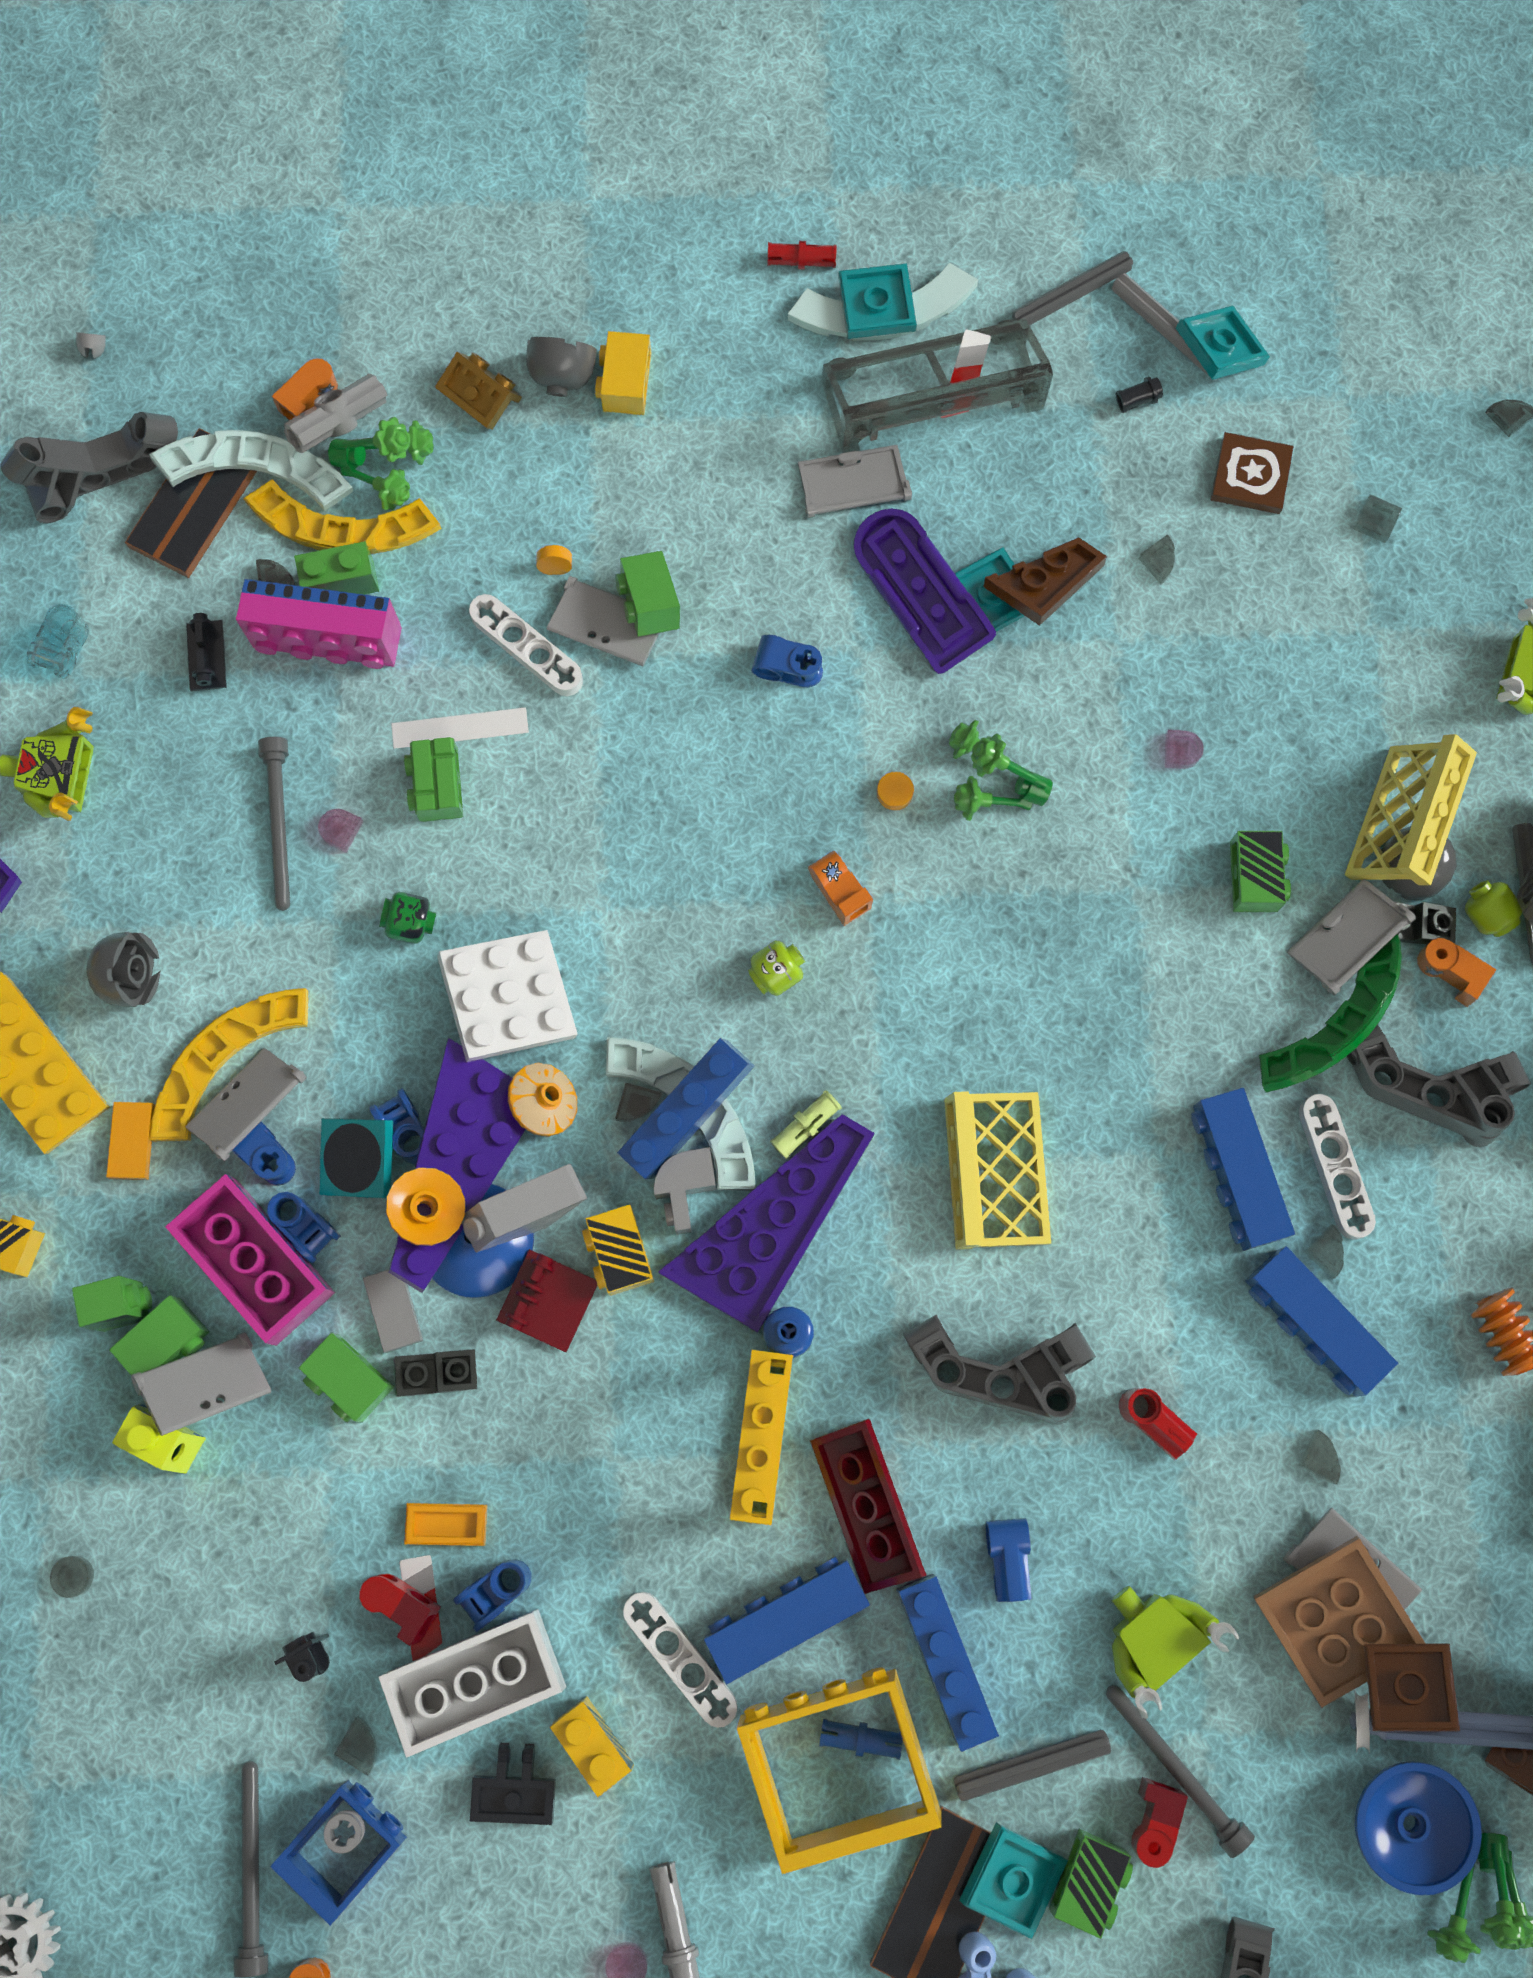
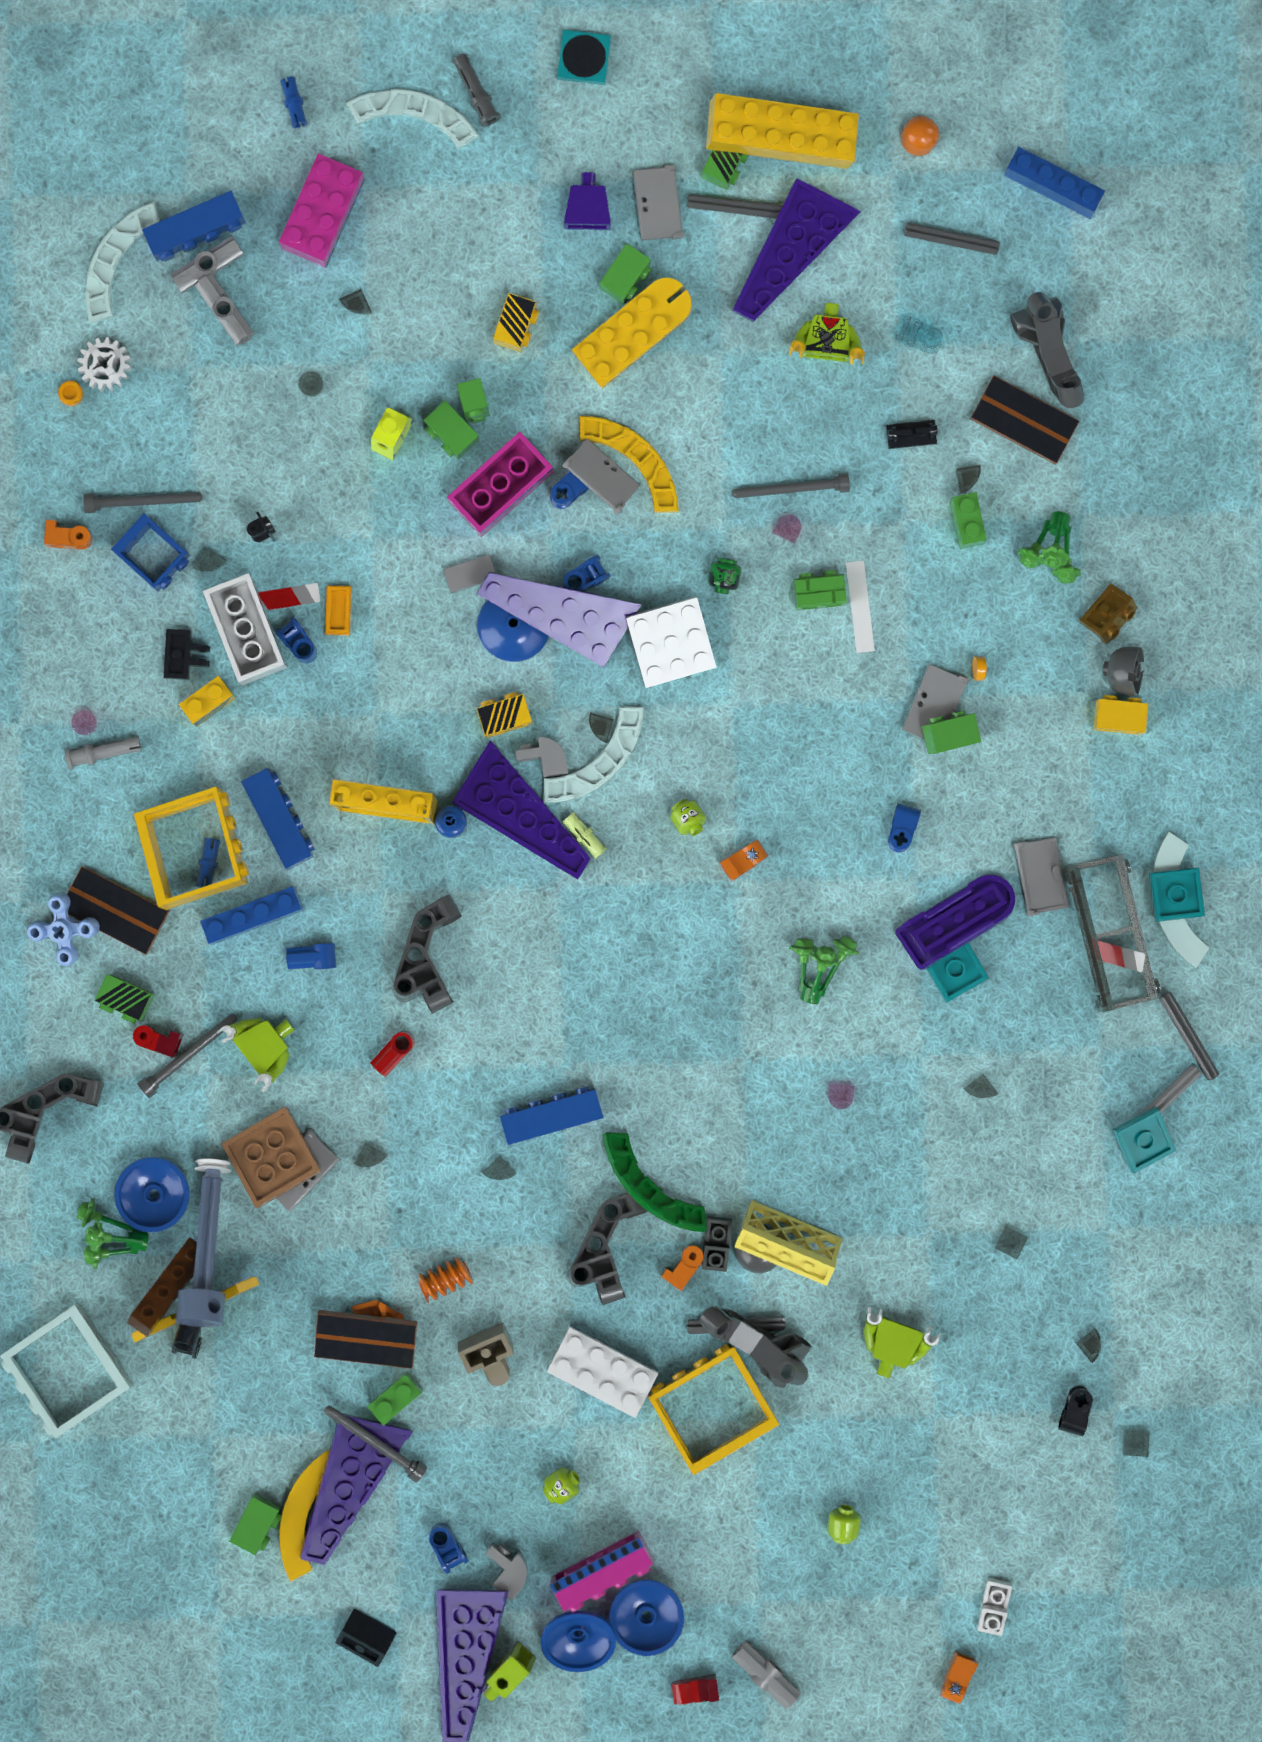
camera: 90 degrees right, 10 degrees up
light grey hinge [76,332,106,359] -> none
dark grey cylinder [86,932,161,1007] -> none
light orange tile [106,1102,155,1180] -> none
light grey door [131,1332,271,1436] -> none
light aqua tile [149,430,353,511] -> none
dark pink brick [236,579,402,669] -> none
yellow tile [243,479,442,554] -> none
blue piece [267,1192,341,1264] -> none
orange leg [272,358,338,420] -> none
light grey piece [284,374,388,453] -> none
bright green brick [299,1332,395,1423] -> none
tile [319,1118,393,1198] -> none
light grey bush [324,1810,365,1854] -> none
leg [359,1574,441,1646] -> none
light orange dish [386,1168,465,1246] -> none
pearl dark grey slope [394,1349,477,1397] -> none
light grey slope [462,1164,587,1253] -> none
white beam [469,594,583,696] -> none
dark red hinge [496,1249,598,1353] -> none
tan dish [508,1063,577,1137] -> none
blue brick [617,1038,755,1179] -> none
white beam [623,1592,737,1728] -> none
red pin [767,240,837,270] -> none
dark red slope [810,1418,926,1594] -> none
light orange tile [877,772,914,810] -> none
light yellow fence [944,1091,1051,1250] -> none
dark grey axle [954,1729,1111,1801] -> none
teal tile [959,1822,1068,1939] -> none
reddish brown wing [983,537,1107,626] -> none
black pin [1116,376,1163,413] -> none
reddish brown tile [1210,432,1294,514] -> none
brick [1230,831,1291,912] -> none
blue brick [1245,1246,1399,1397] -> none
light grey door [1287,879,1416,996] -> none
white beam [1299,1094,1376,1240] -> none
reddish brown tile [1363,1643,1460,1732] -> none
lime head [1464,880,1522,937] -> none

